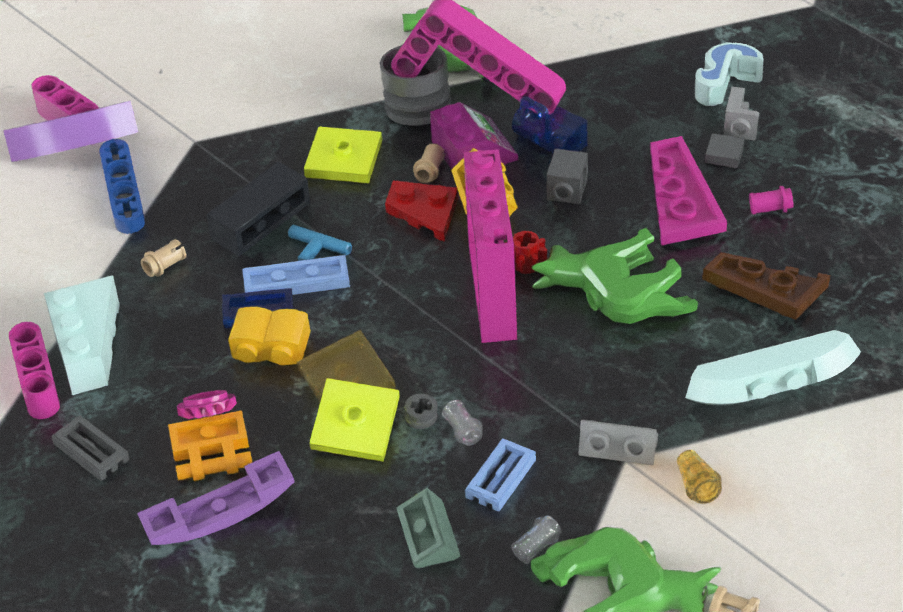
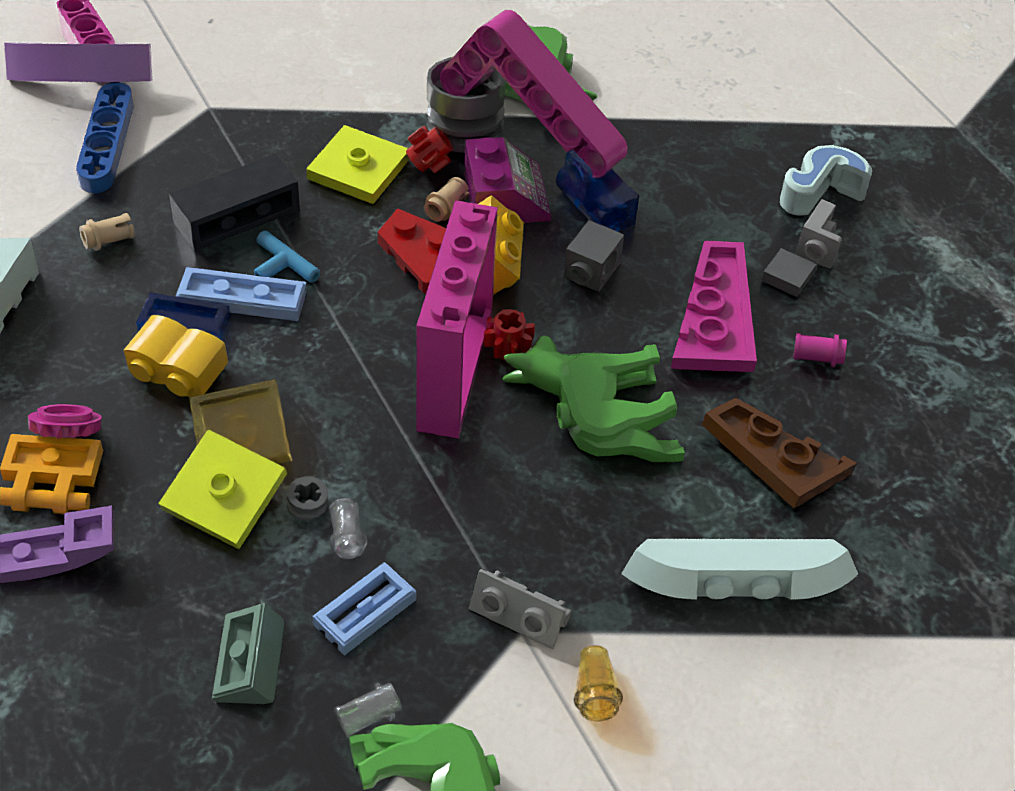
camera: 10 degrees right, 5 degrees up
none -> red gear [406,126,453,173]

